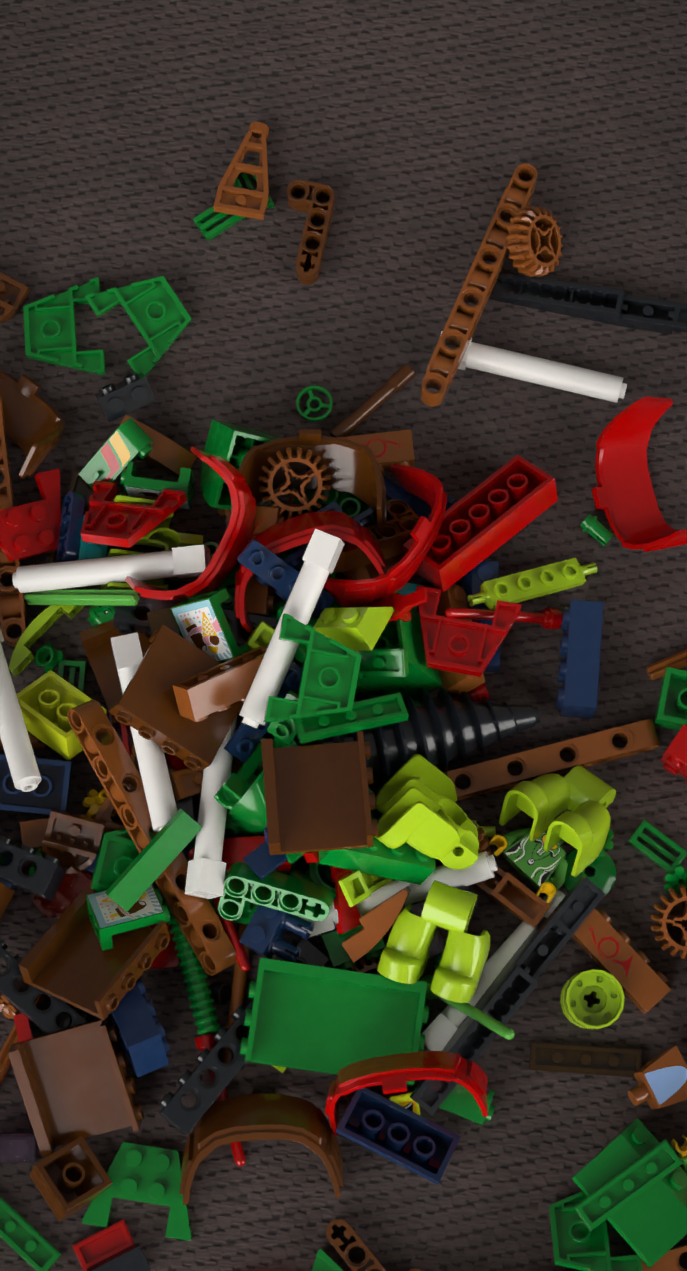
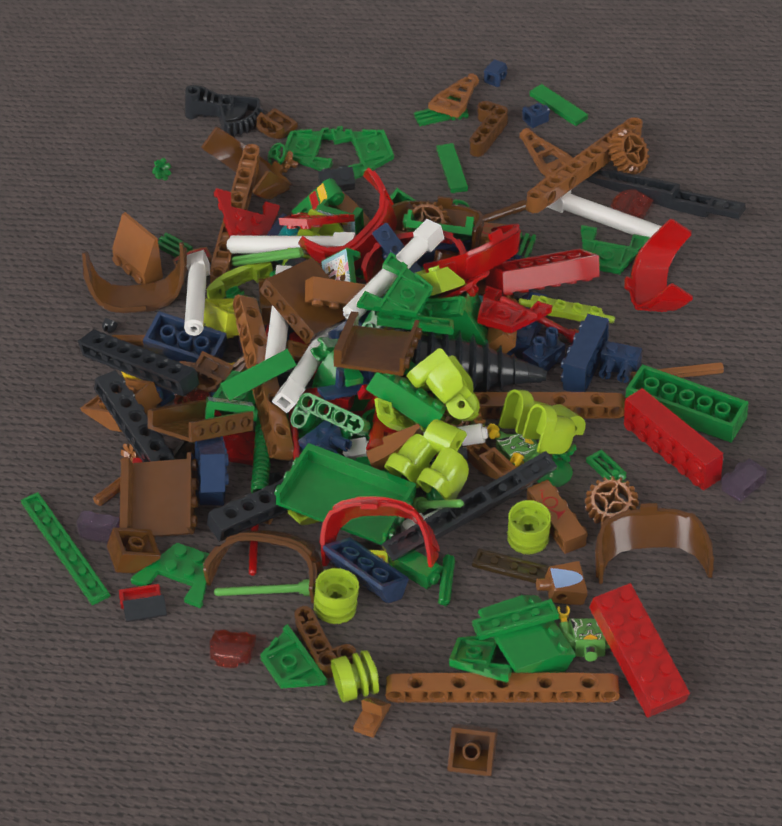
camera: 15 degrees right, 30 degrees down
green pin [580,514,614,547] -> none
none -> bright green piece [214,579,310,596]
none -> green piece [268,143,287,165]
none -> dark orange plant [281,151,298,173]
none -> lime wheel [314,568,359,624]
none -> green panel [403,209,475,241]
none -> green tile [436,143,468,194]
none -> green axle [438,554,455,606]
none -> dark blue brick [484,59,508,88]
none -> green tile [518,232,536,258]
none -> dark orange plate [519,128,572,177]
none -> dark blue brick [523,103,550,128]
none -> dark blue brick [523,327,565,372]
none -> green tile [529,84,588,126]
none -> green wing [581,225,649,274]
none -> dark blue brick [599,341,642,383]
none -> clear red slope [611,189,653,219]

